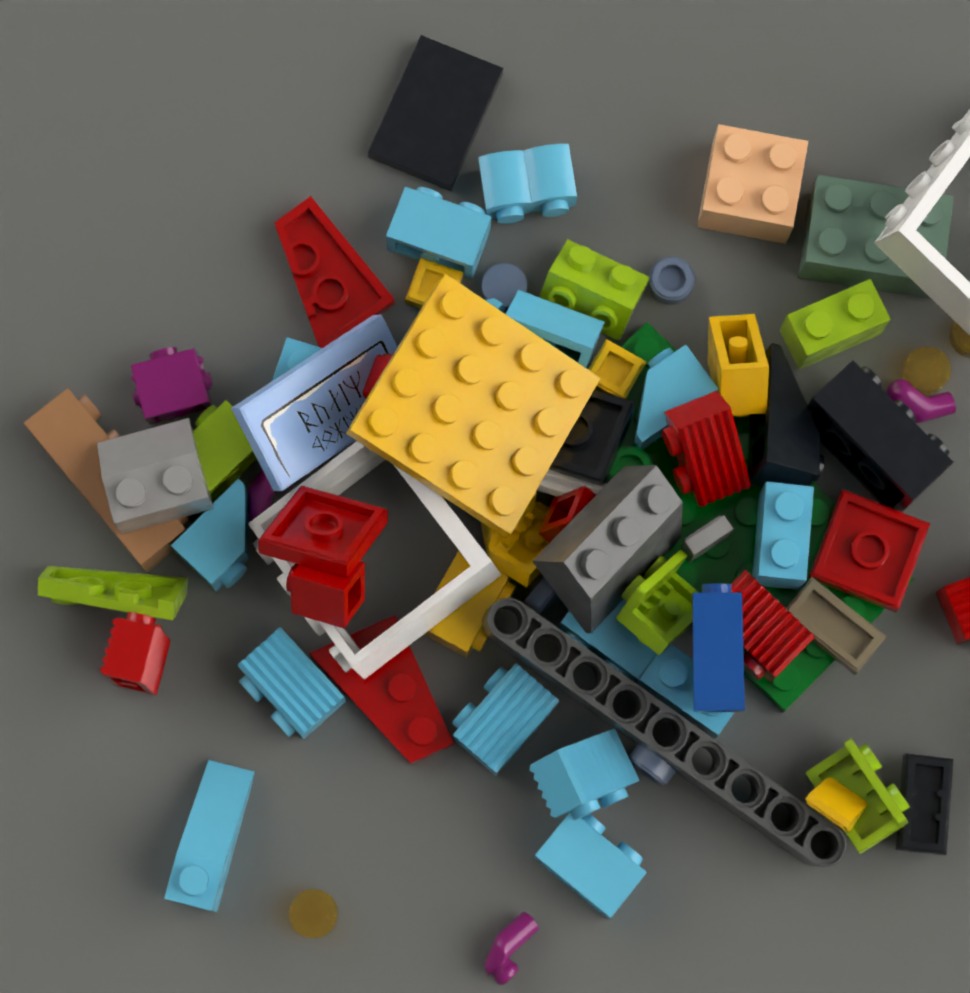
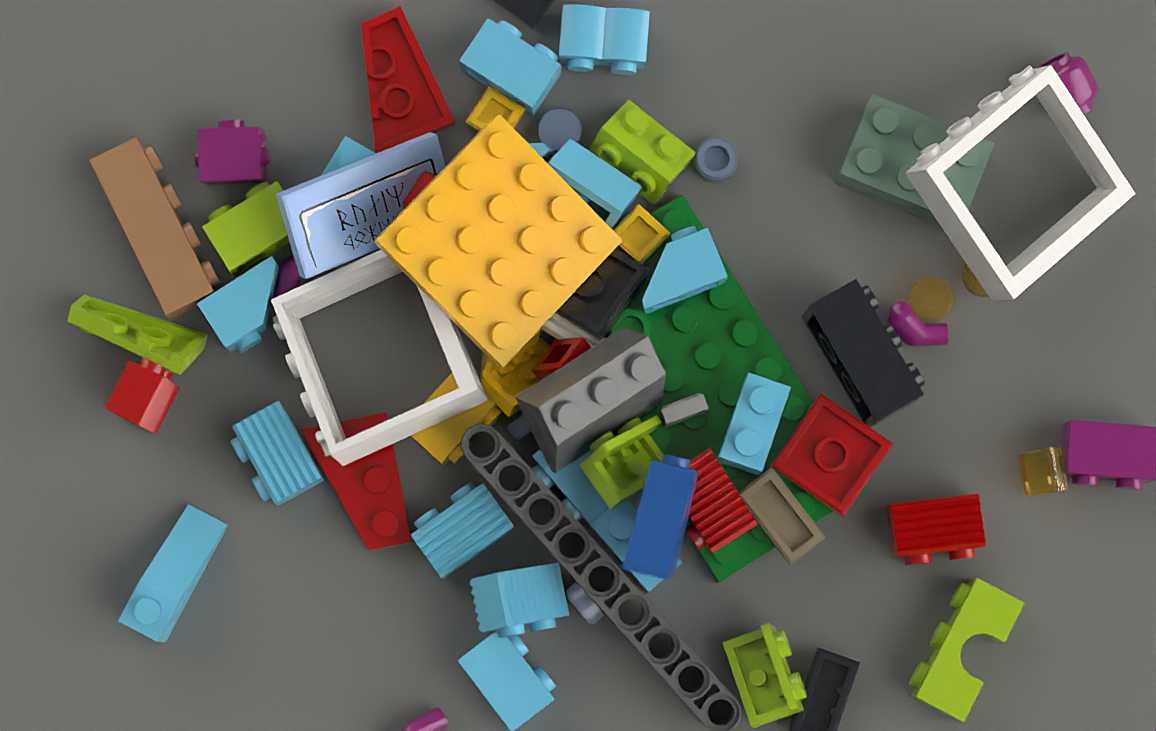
camera: 15 degrees right, 5 degrees up
light grey slope [97,418,214,534] -> none
red tile [258,486,388,578] -> none
red brick [286,561,365,629] -> none
clear yellow tile [289,889,338,939] -> none
red brick [662,391,751,507] -> none
light nougat brick [697,124,808,244] -> none
yellow brick [707,314,769,417] -> none
black slope [748,343,824,487] -> none
lime brick [780,279,891,370] -> none
yellow slope [805,777,867,832] -> none

